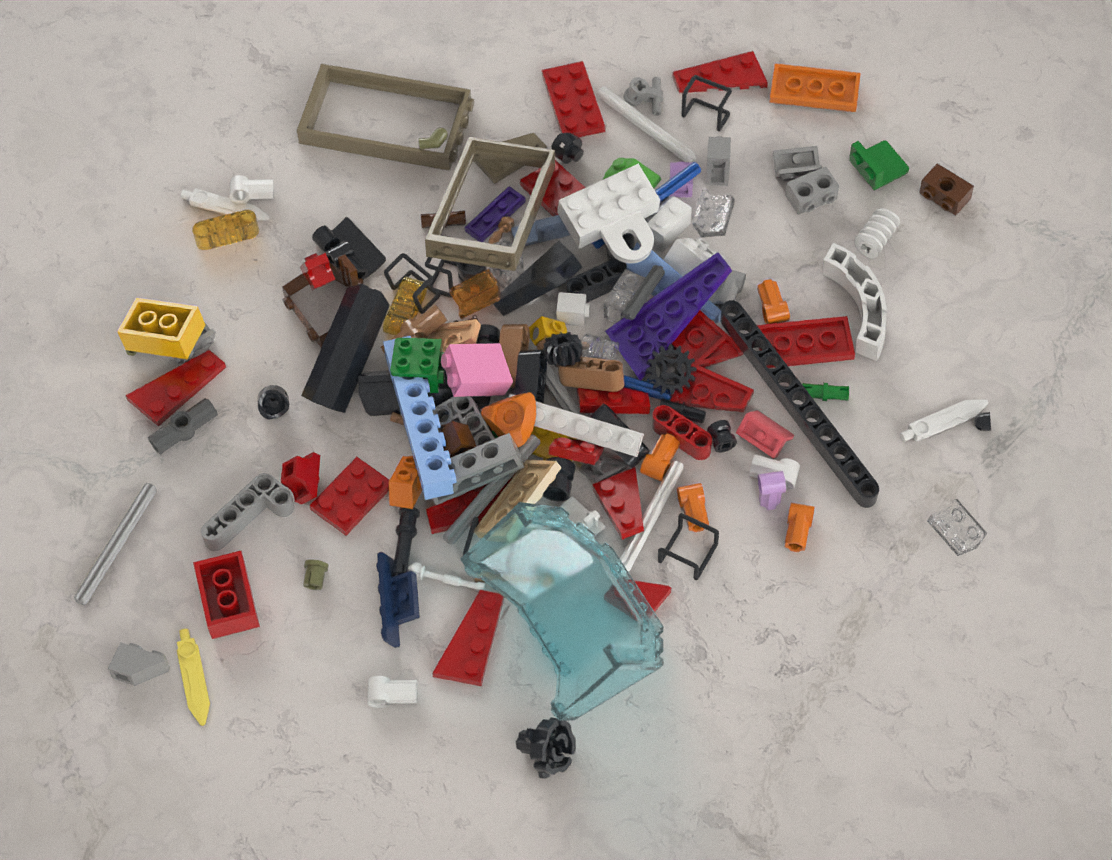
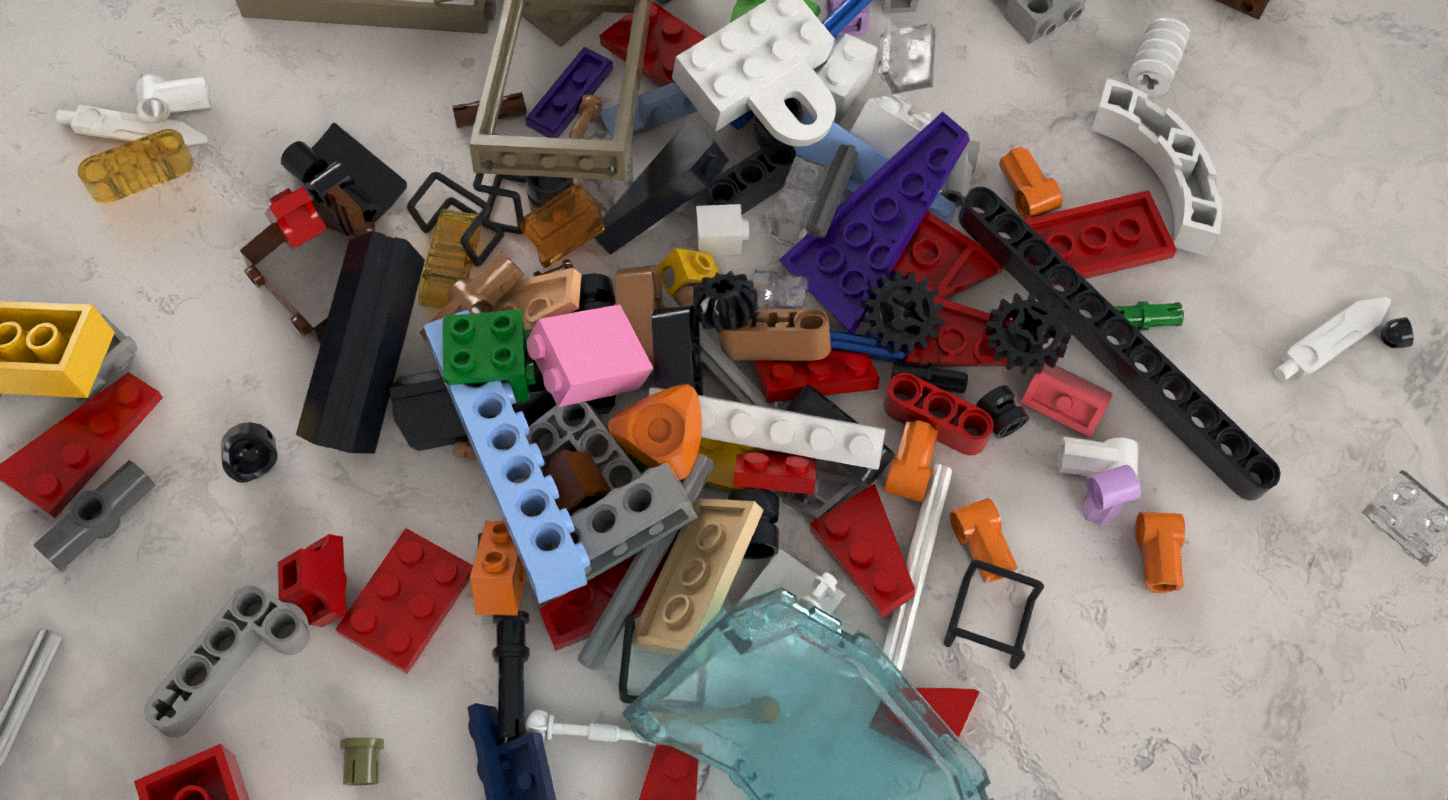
camera: 15 degrees left, 5 degrees up
none -> black gear [985,292,1071,374]

